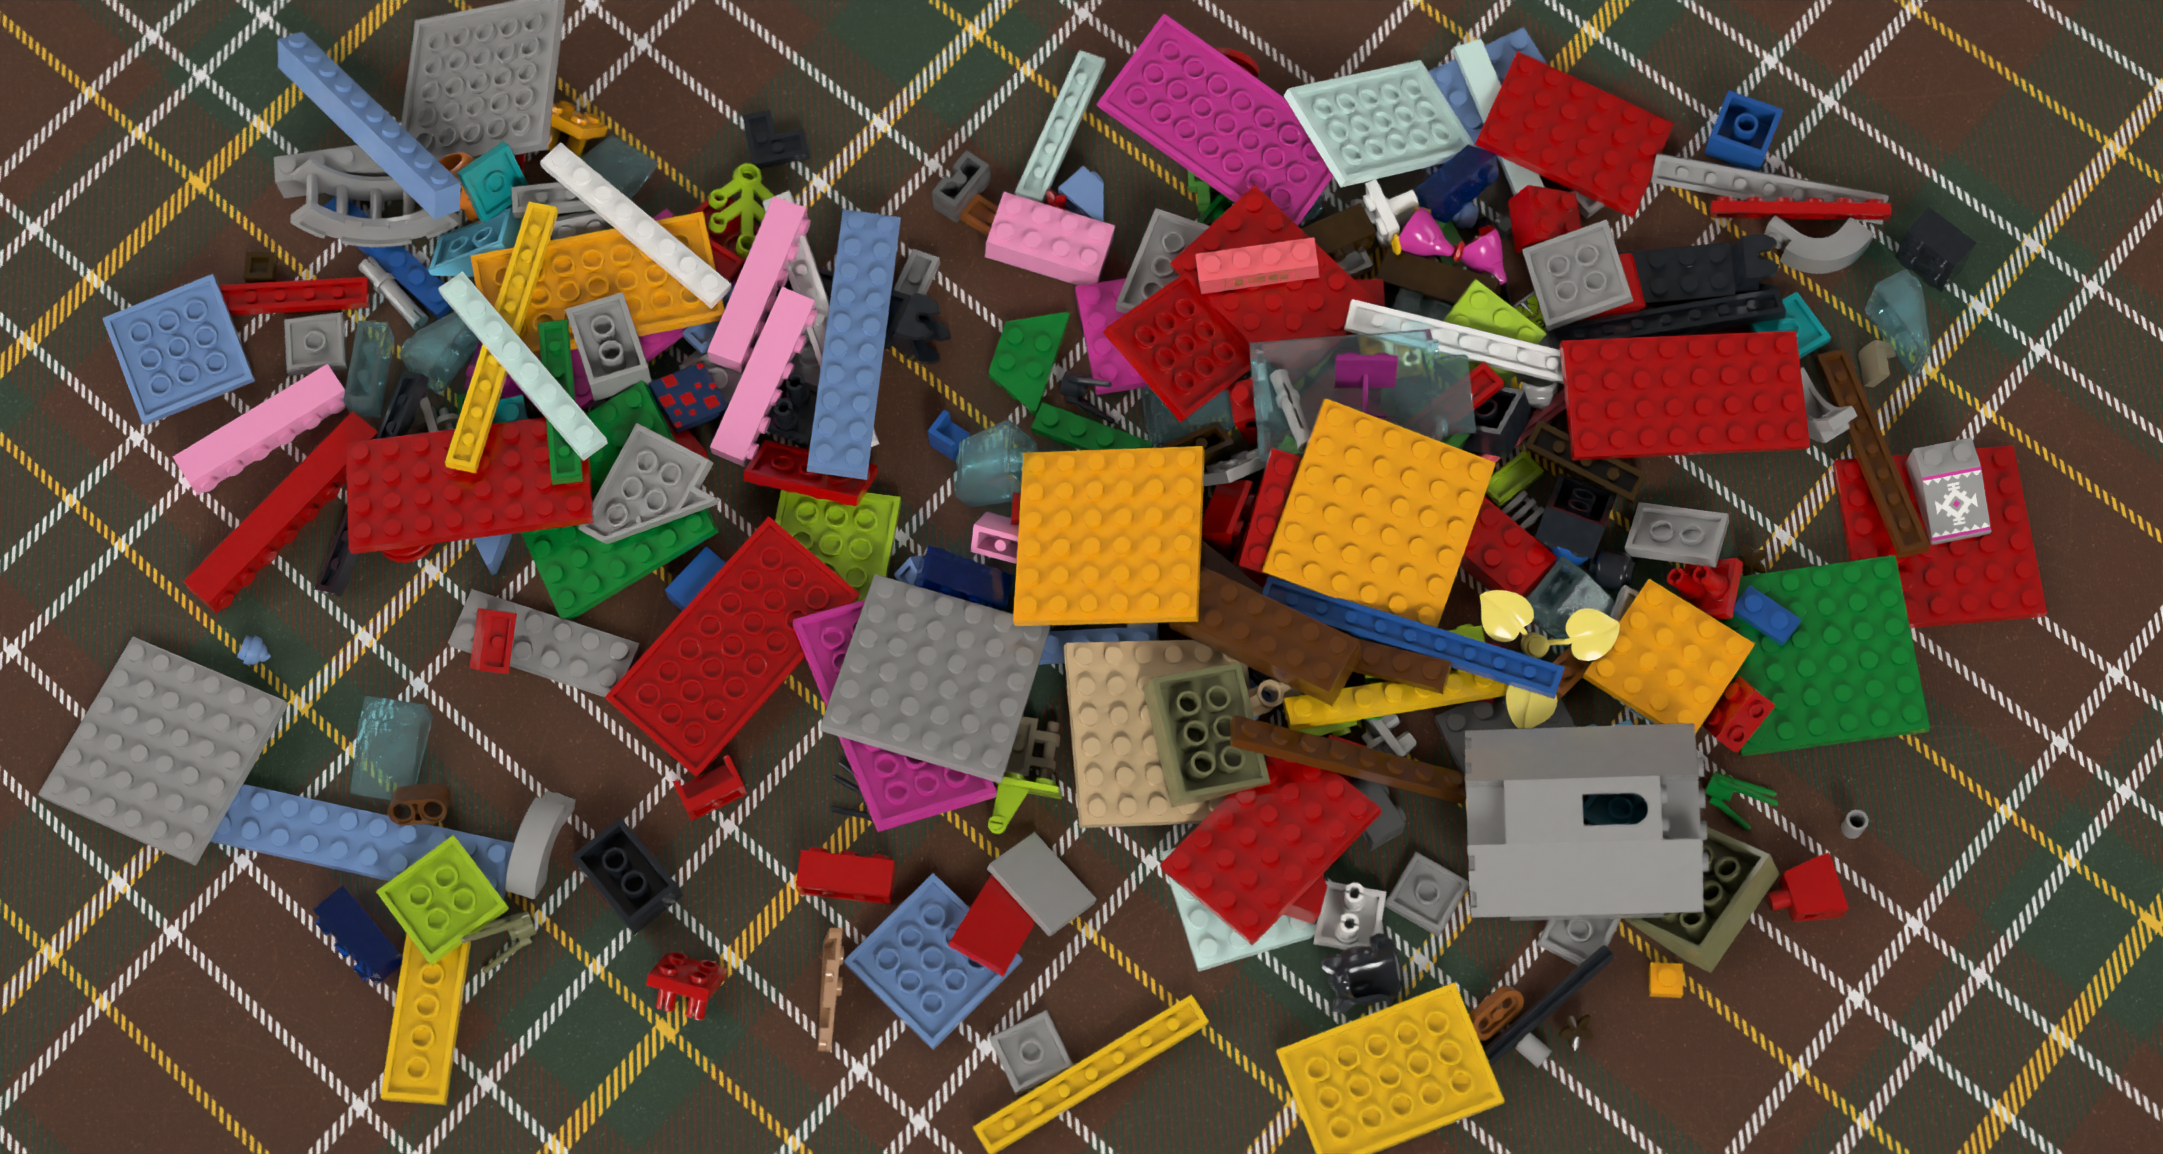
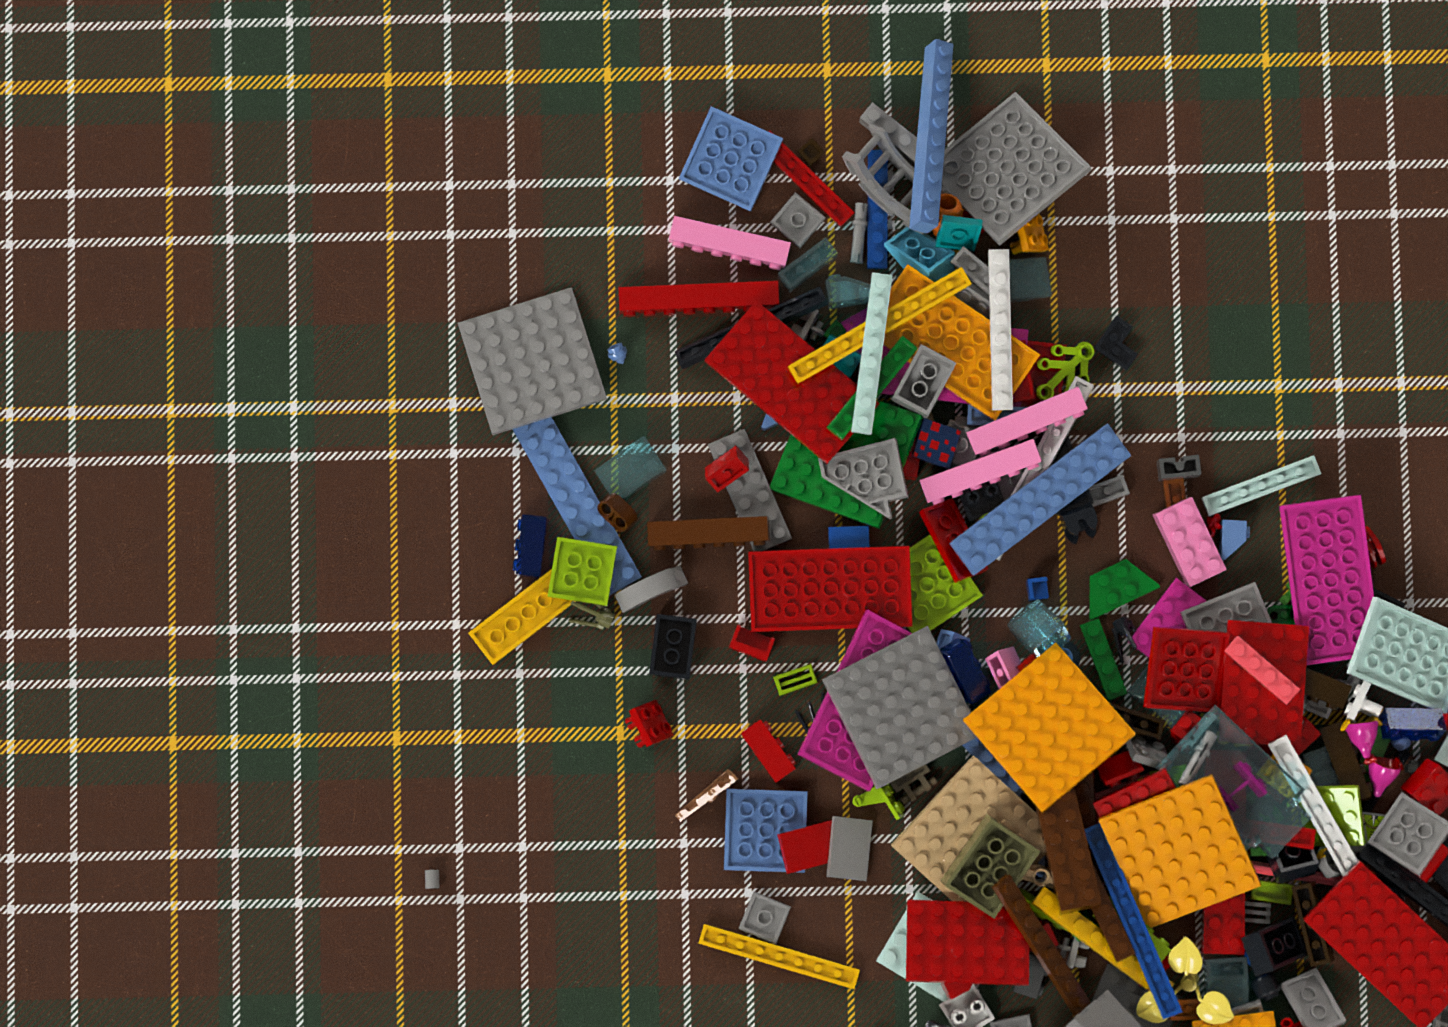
camera: 45 degrees right, 15 degrees up
none -> reddish brown brick [647,516,770,551]
none -> lime tile [773,664,818,696]

